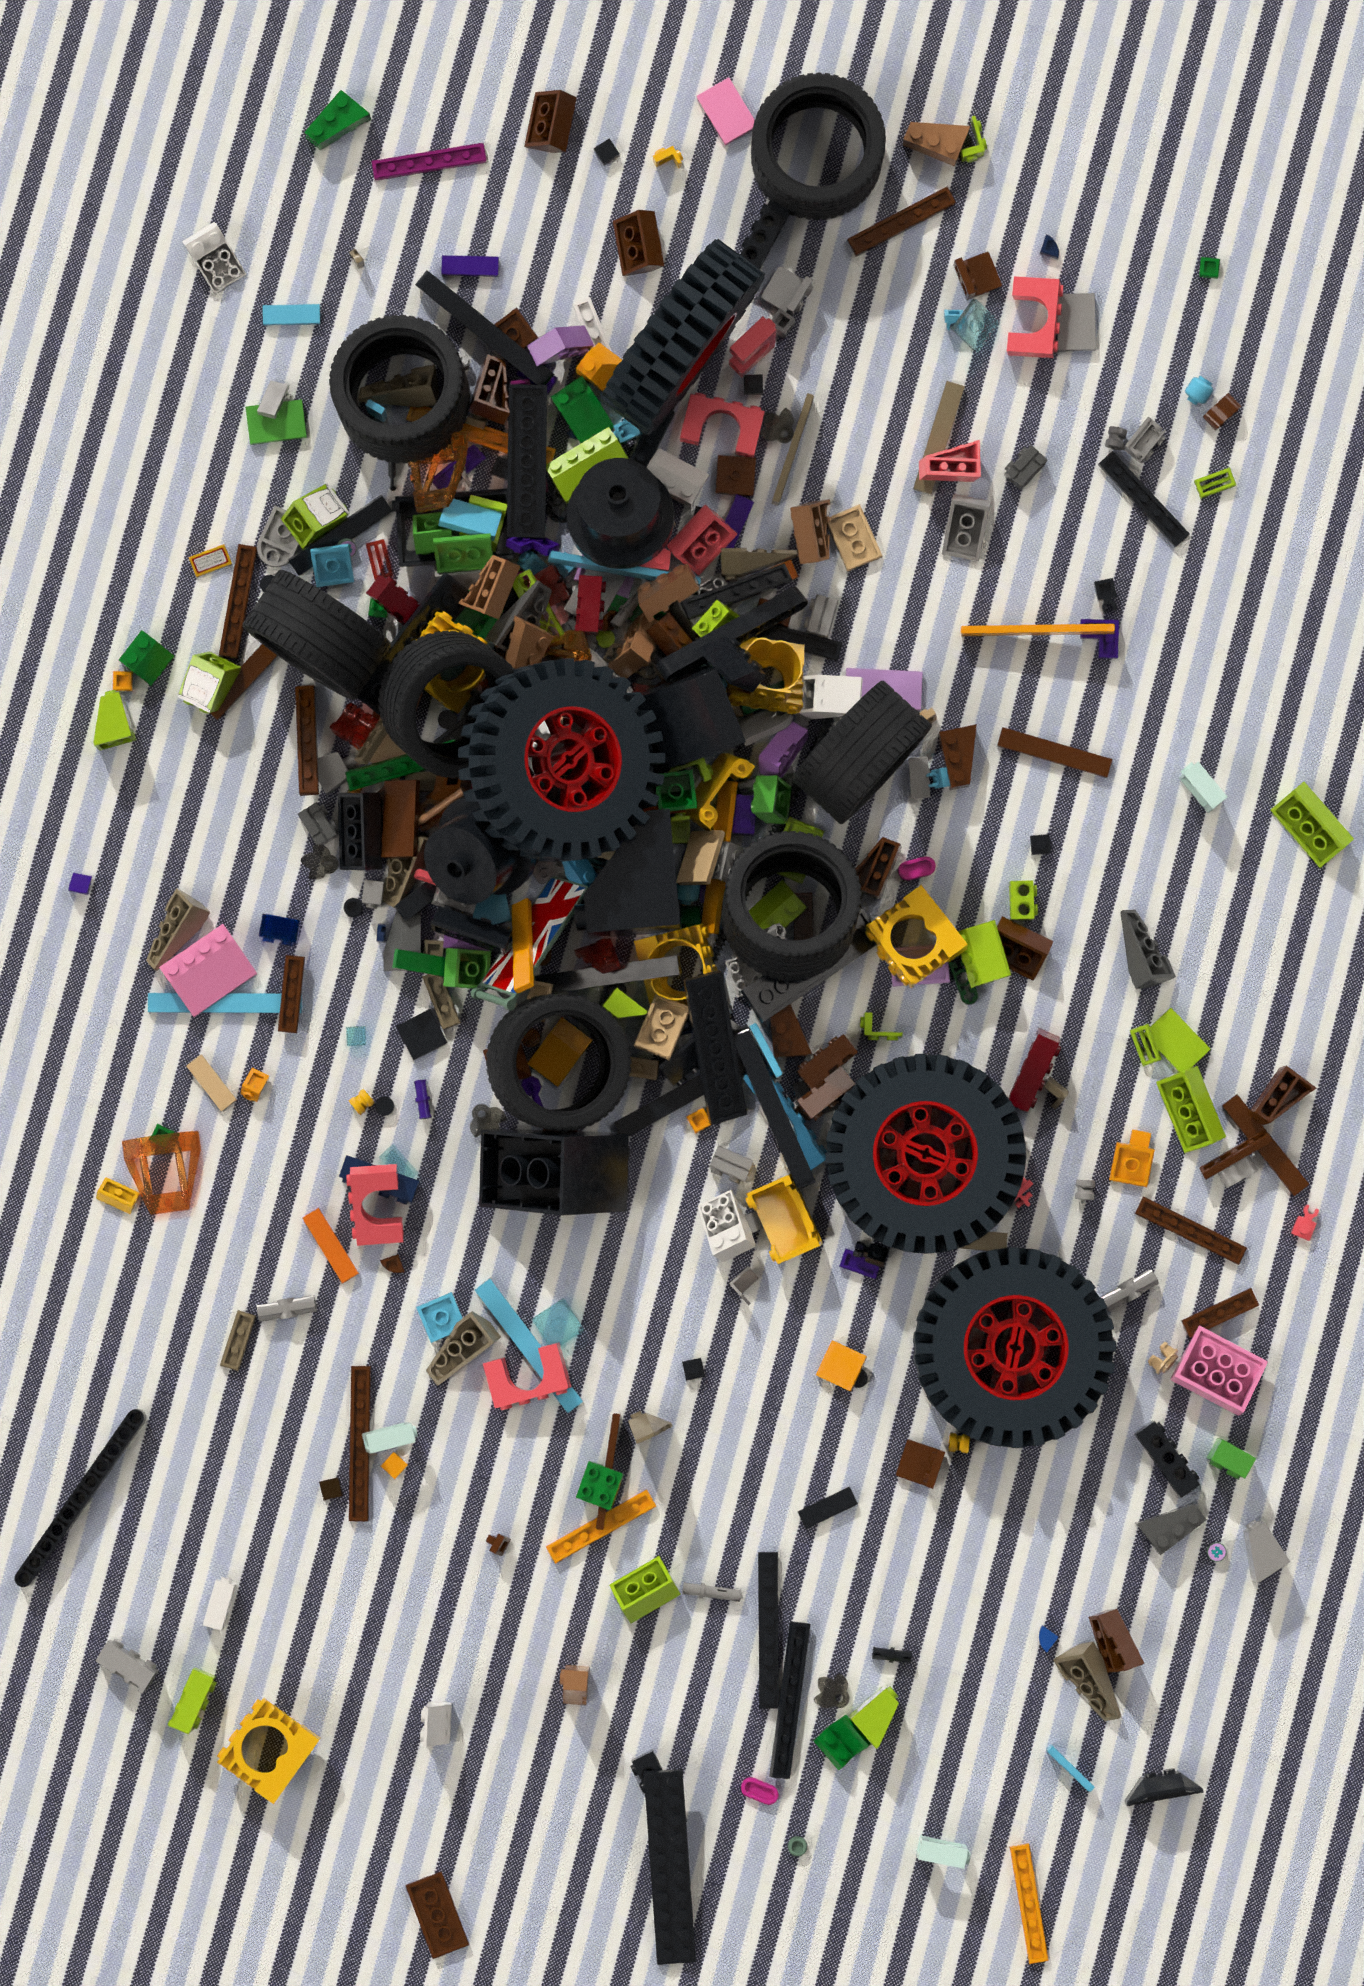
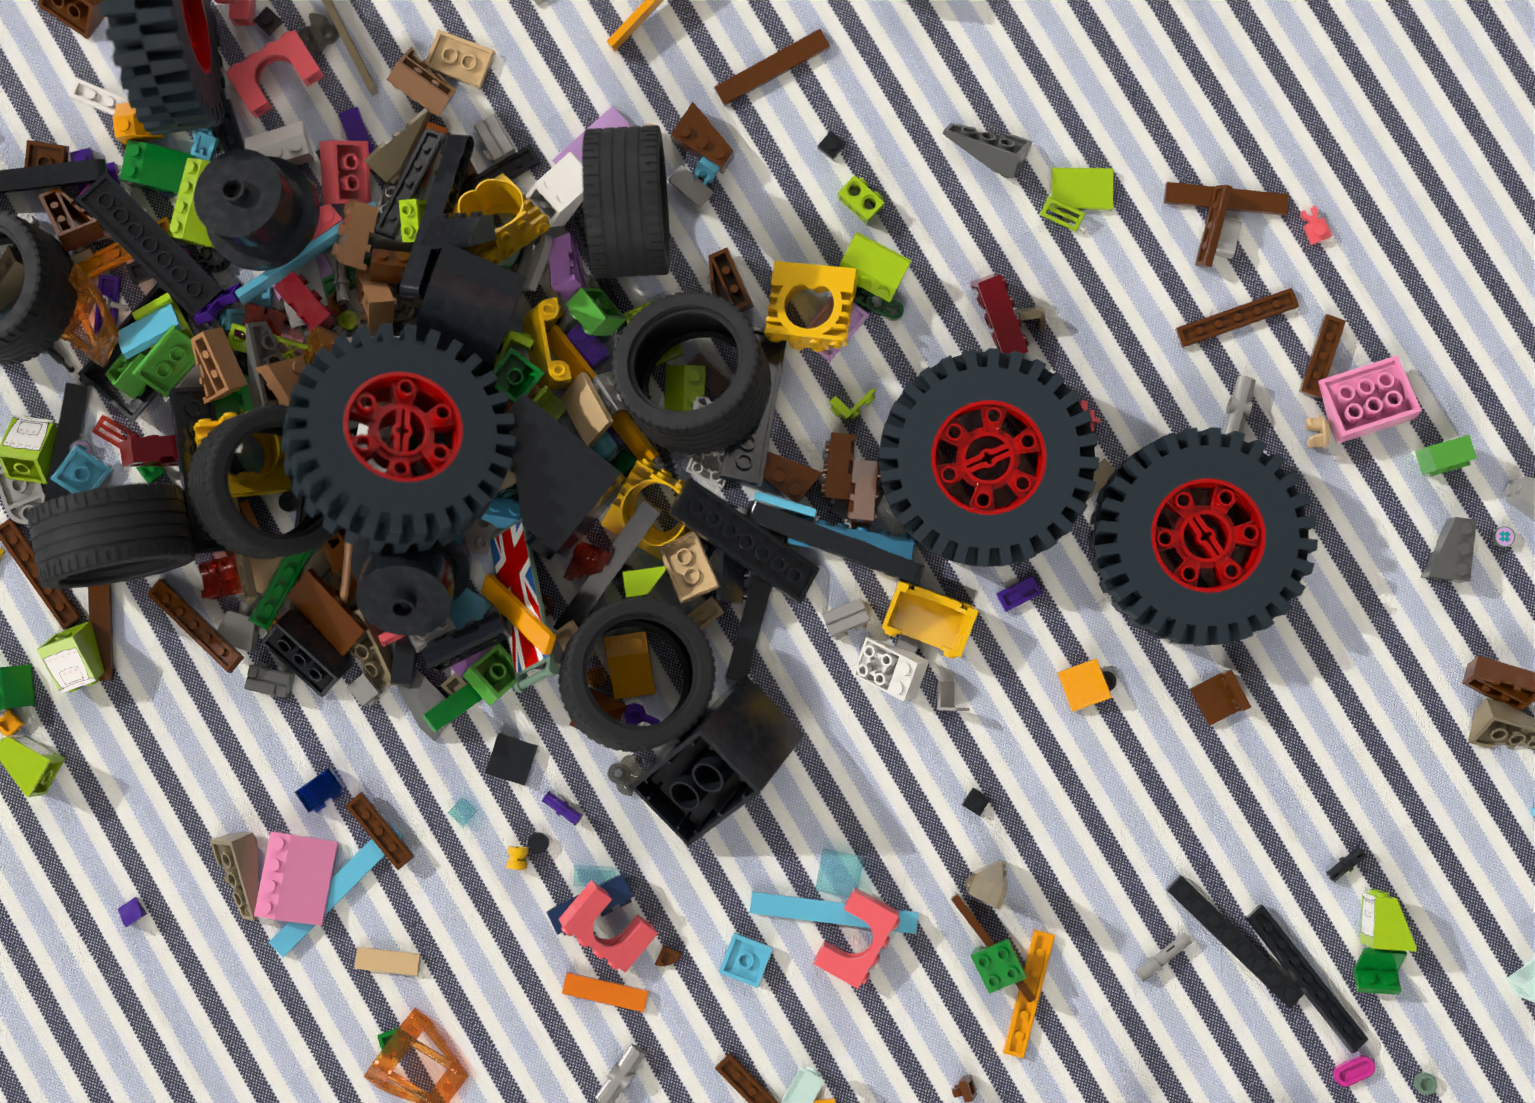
camera: 40 degrees left, 0 degrees up
light orange bracket [240,1068,269,1102] -> none
clear smoke plate [300,844,339,879] -> none
black tile [344,898,363,918] -> none
dark blue tile [376,923,386,943] -> none
dark tan tile [422,974,461,1030] -> none
dark tan wedge [426,1311,501,1386] -> none
medium lavender wedge [527,325,594,366] -> none
lime slope [609,1556,681,1624] -> none
light orange tile [686,1108,711,1134] -> none
reddish brown plate [715,455,756,496] -> none
black tile [797,1486,858,1529] -> none
clear smoke plate [814,1673,850,1708] -> none
black plate [853,1241,889,1268] -> none
dark pink tile [898,856,936,881] -> none
yellow wheel [948,1433,970,1453] -> none
reddish brown slope [997,916,1054,981] -> none
blue tile [1039,1625,1058,1652] -> none
light grey wheel [1075,1180,1095,1200] -> none
light orange tile [1109,1142,1155,1187] -> none
light orange tile [1129,1129,1151,1148] -> none
black brick [1134,1420,1200,1498] -> none
lime slope [1156,1066,1226,1153] -> none
reddish brown wedge [1248,1065,1316,1125] -> none

